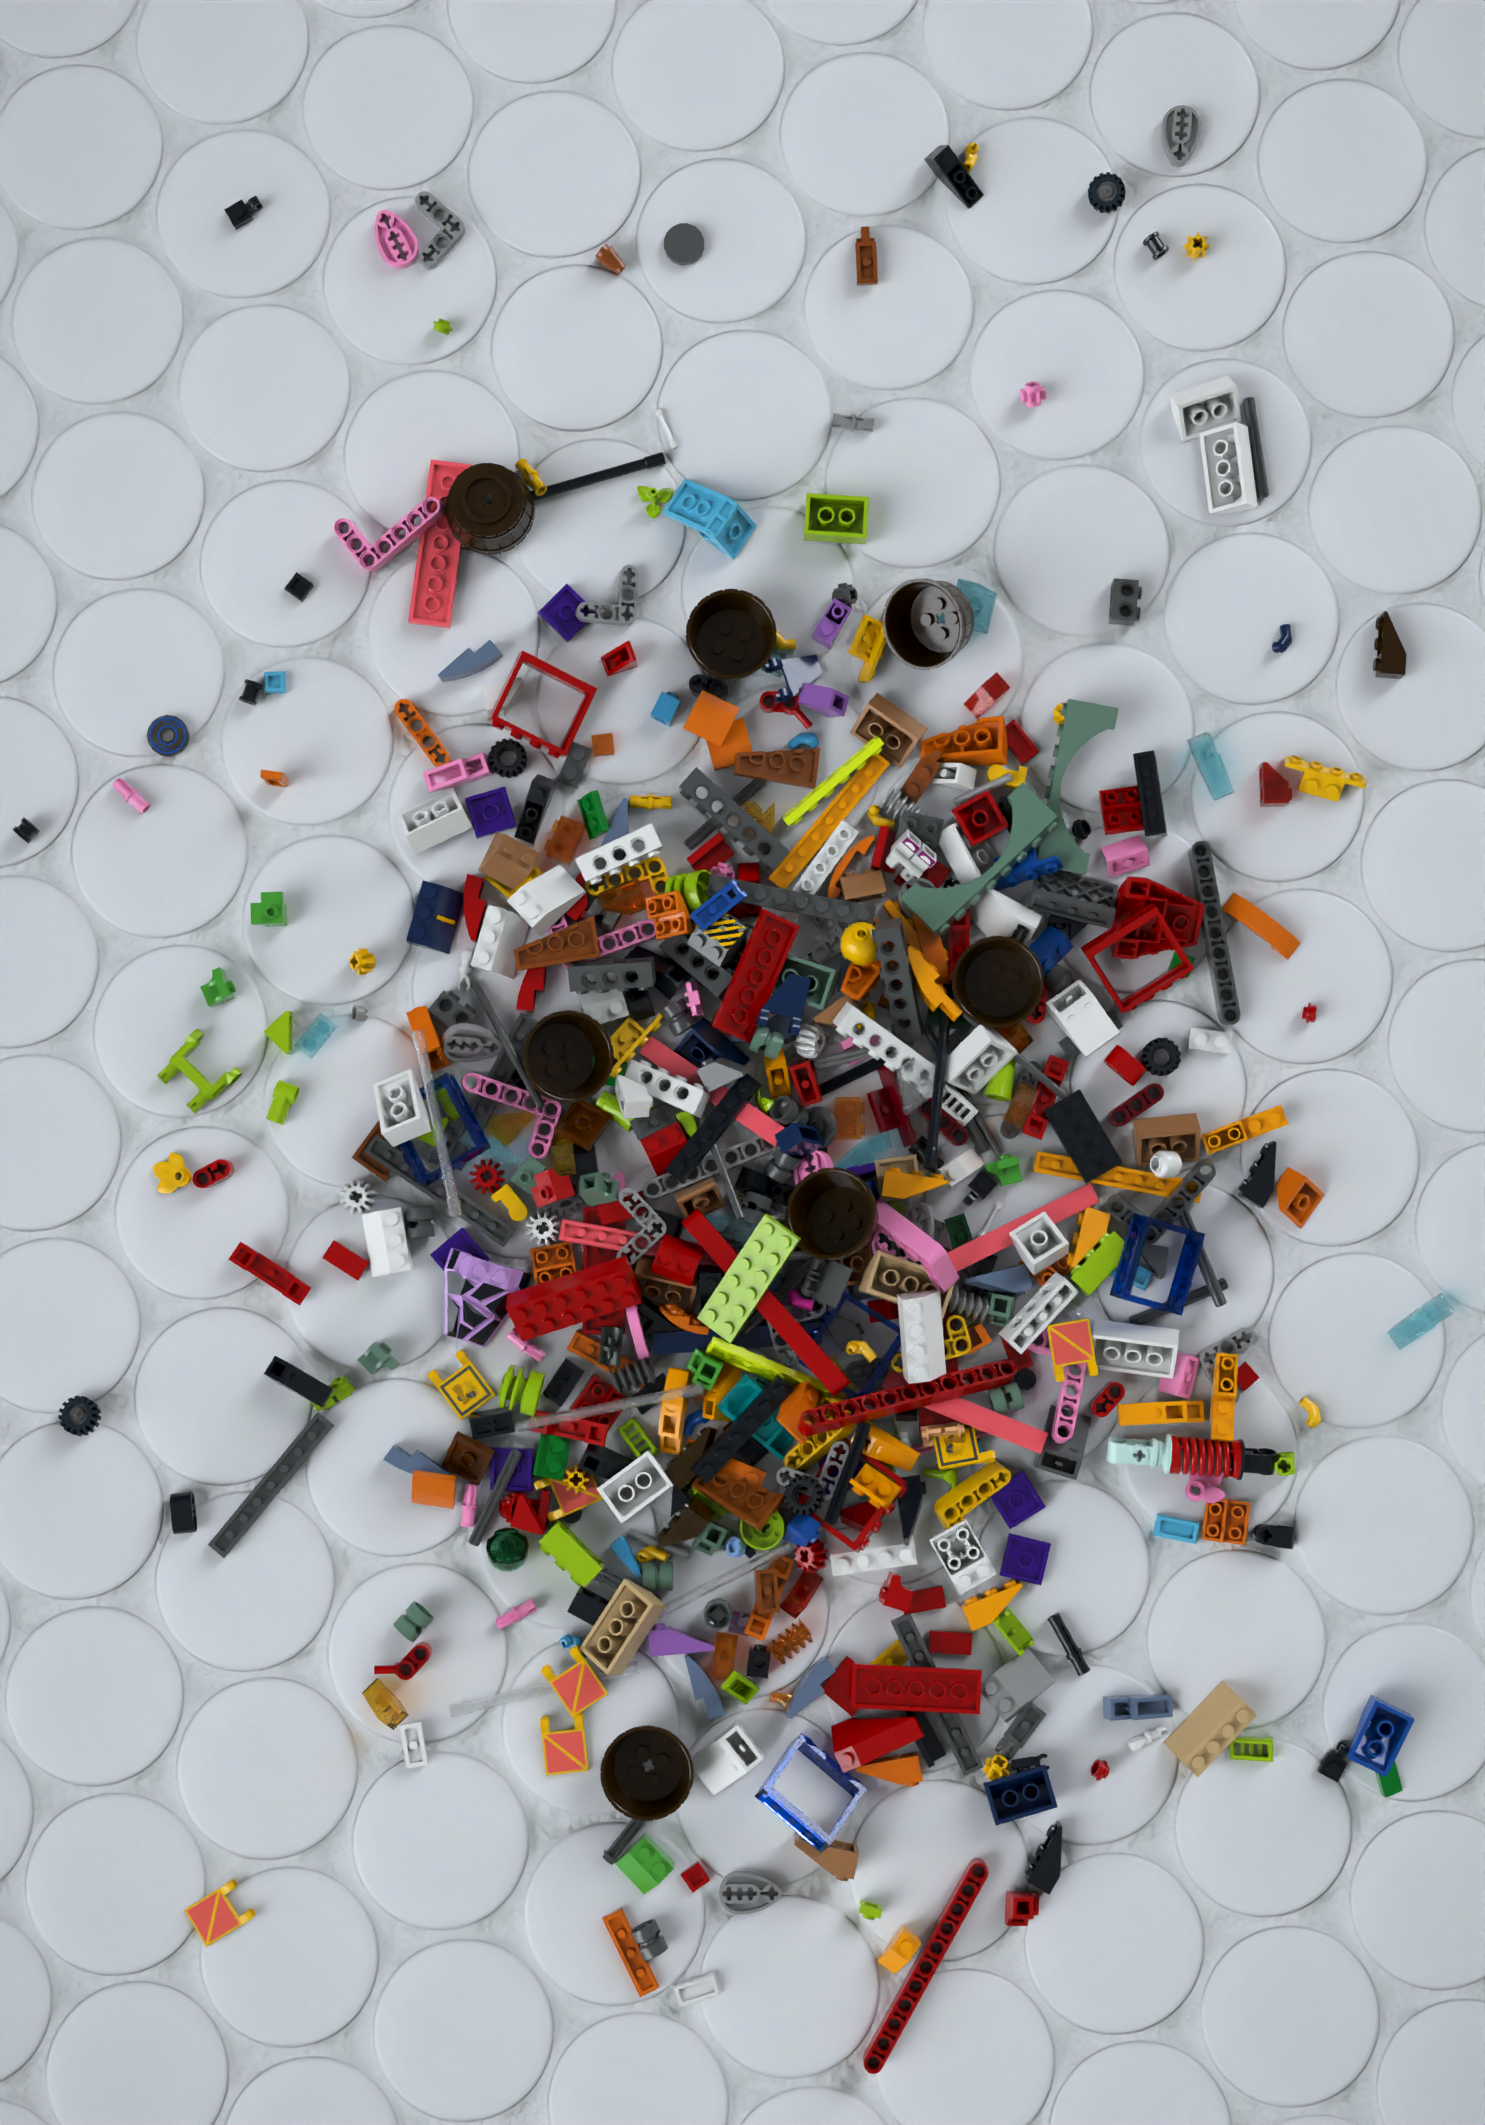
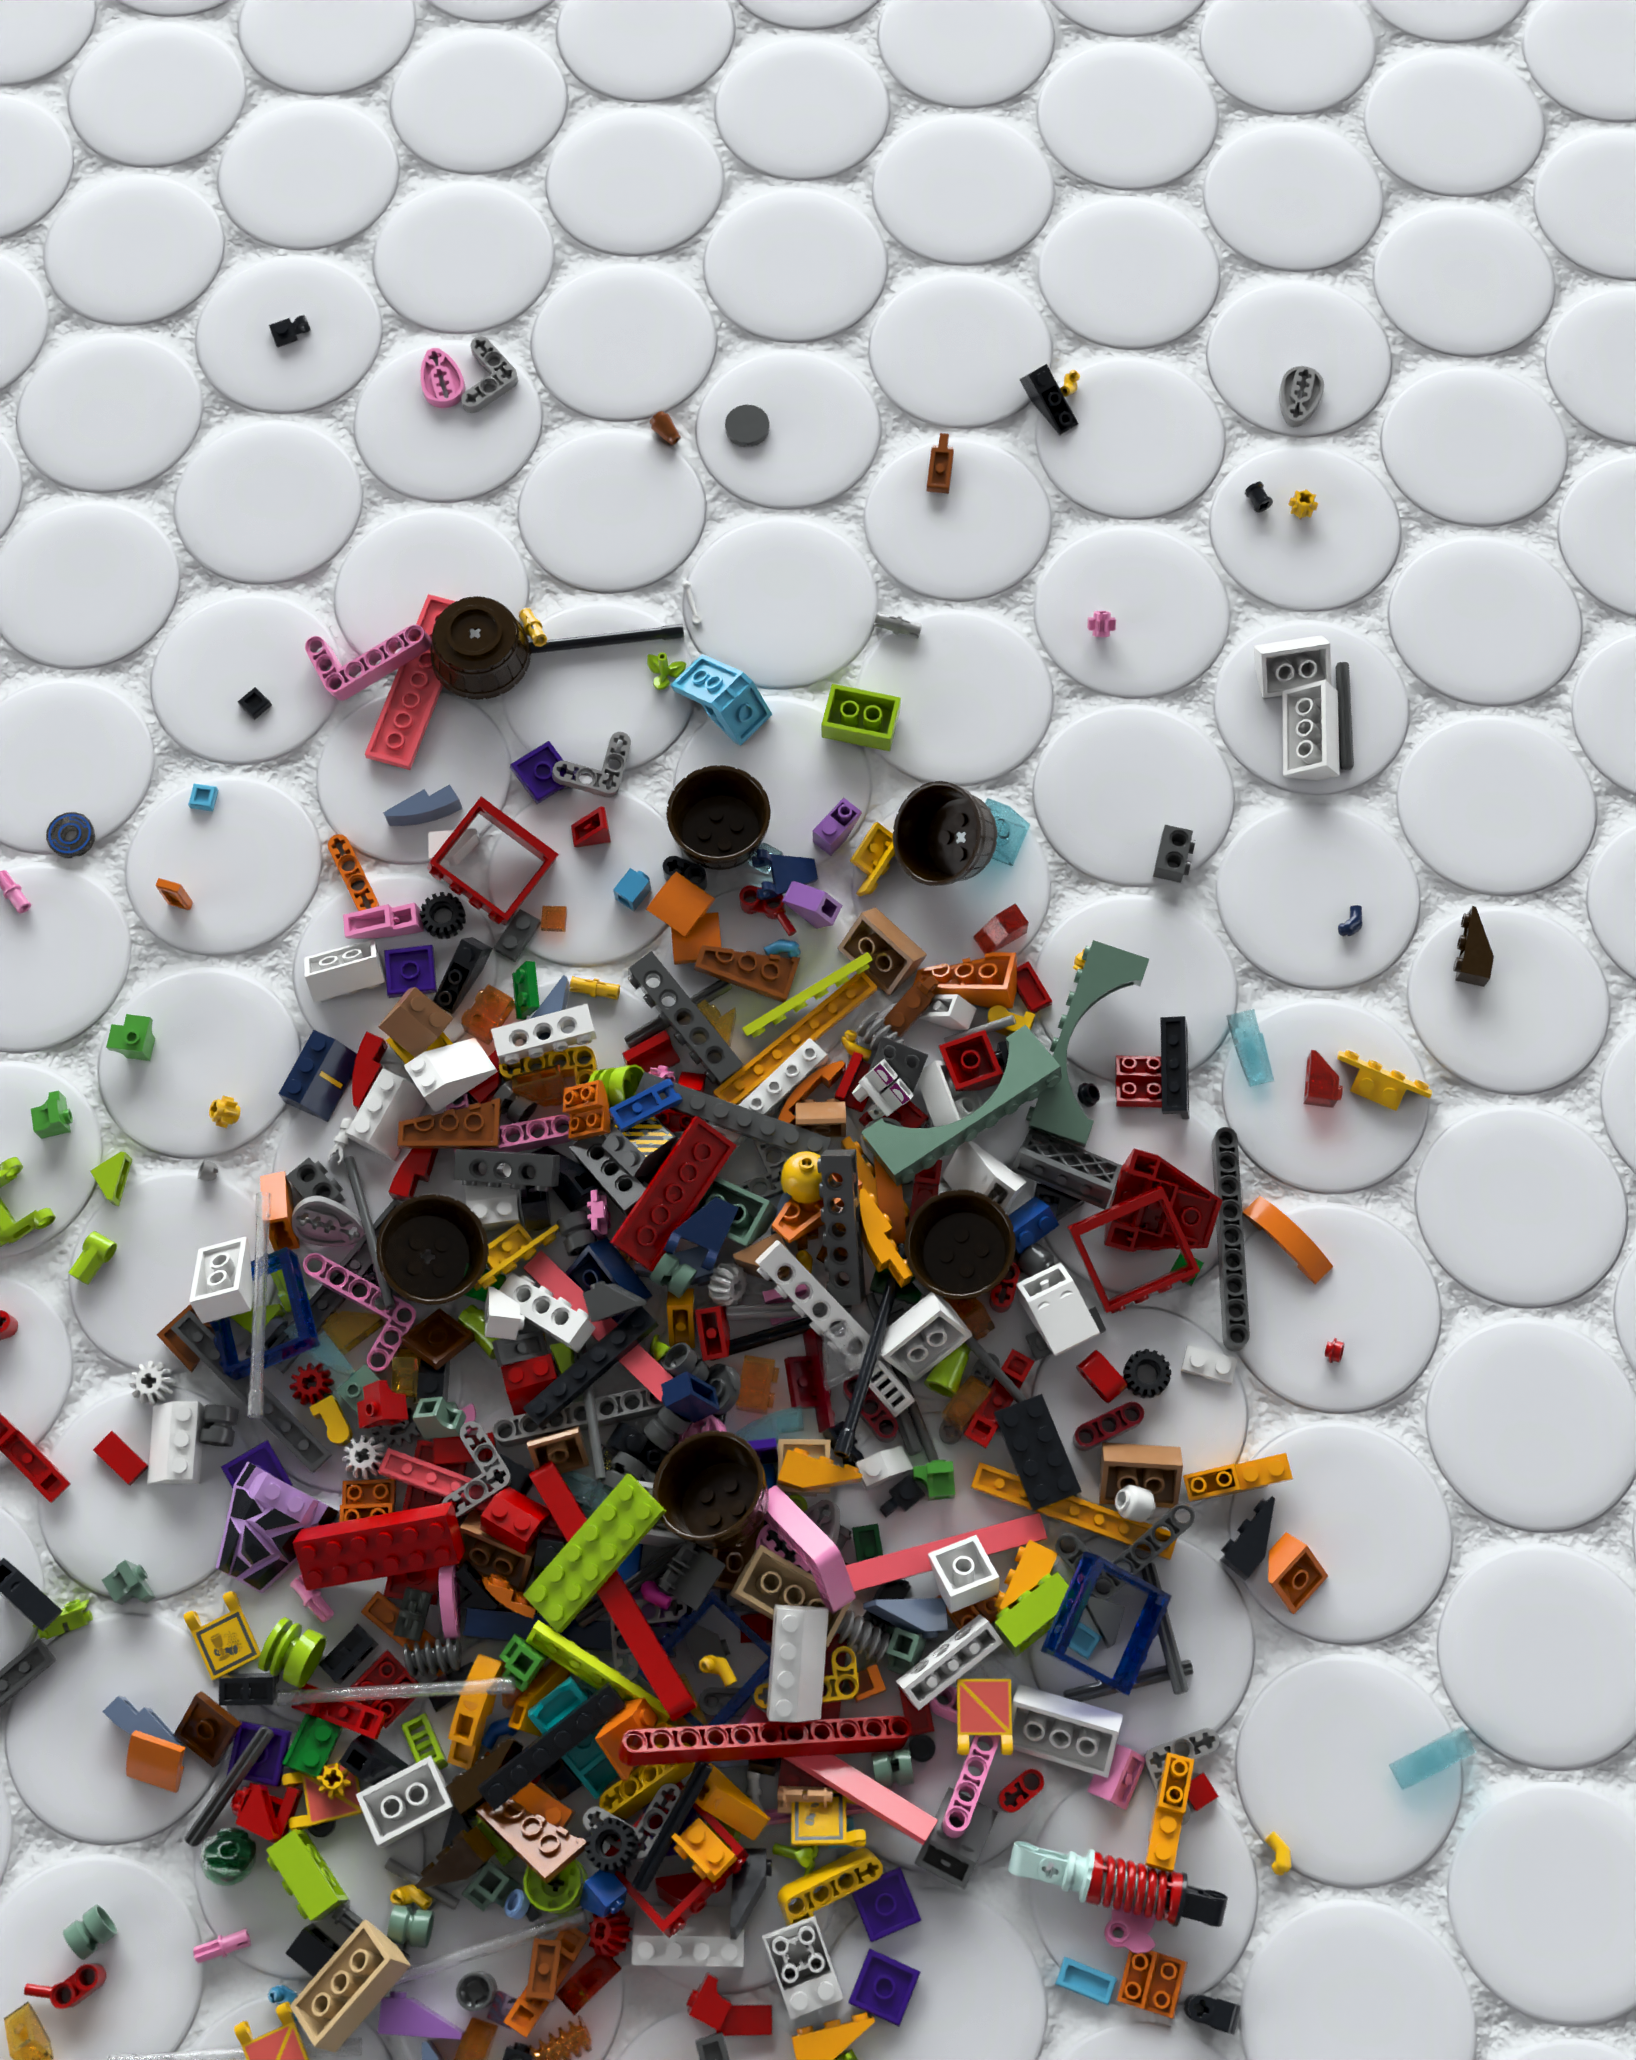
camera: 10 degrees right, 15 degrees down
black bush [239,679,263,706] -> none
clear light blue plate [294,1013,338,1059] -> none
lime plate [433,318,453,335] -> none
bright pink axle [461,1484,478,1527] -> none
dark azure slope [610,1534,642,1578] -> none
yellow arm [774,629,796,650] -> none
dark grey gear [832,583,858,608] -> none
white hinge [977,1201,1003,1237] -> none
blue bracket [993,848,1063,891] -> none
black wheel [1088,172,1126,213] -> none
bright pink panel [1101,836,1150,878] -> none
light orange slope [1117,1401,1205,1426] -> none
lime piece [1275,1452,1296,1476] -> none

